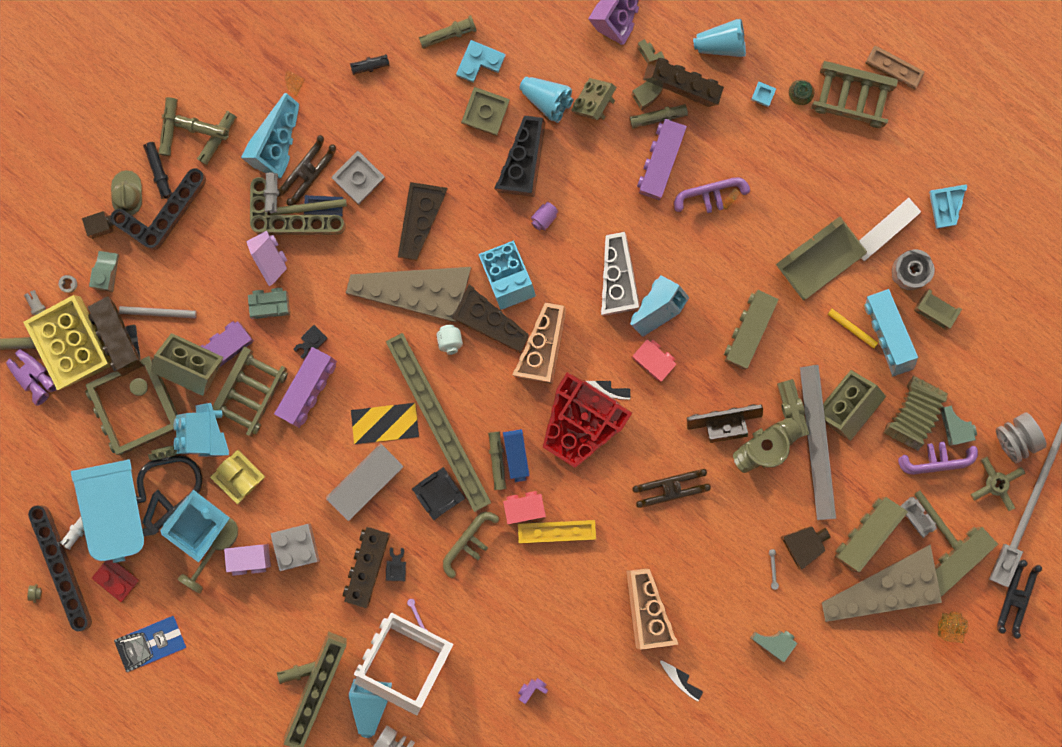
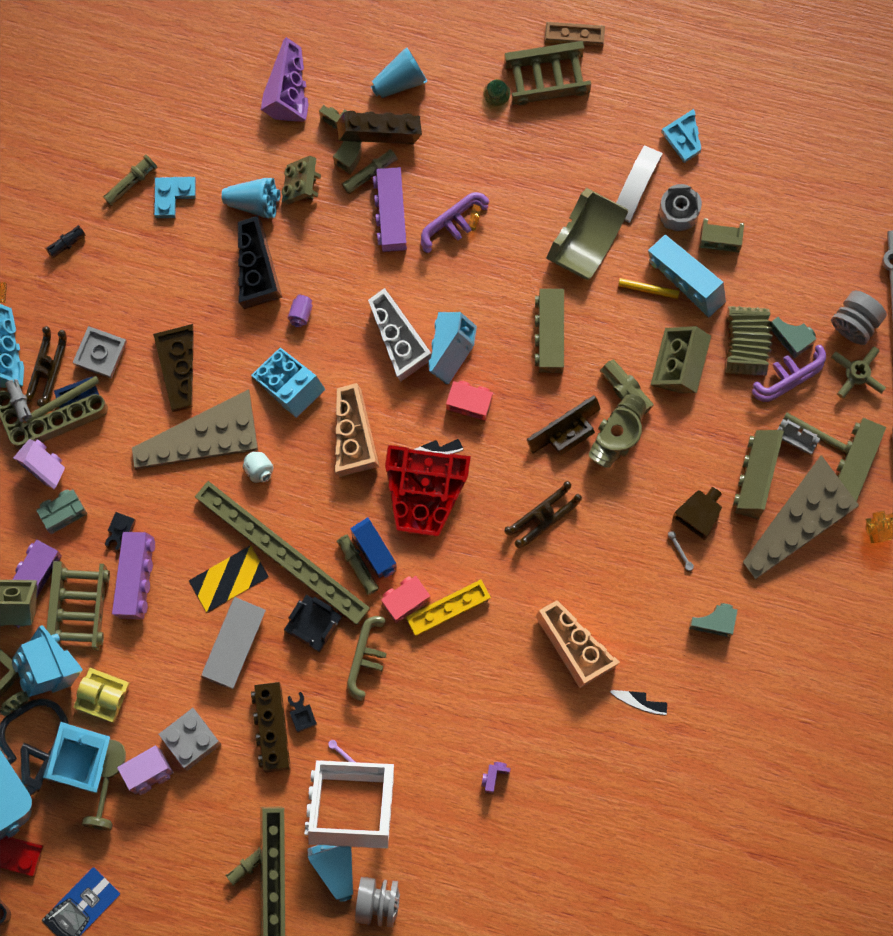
camera: 20 degrees left, 10 degrees down
dark brown wing [452,284,529,353] -> none
olive plate [461,87,510,136] -> none
medium azure plate [751,82,776,107] -> none
light grey tile [800,365,836,520] -> none

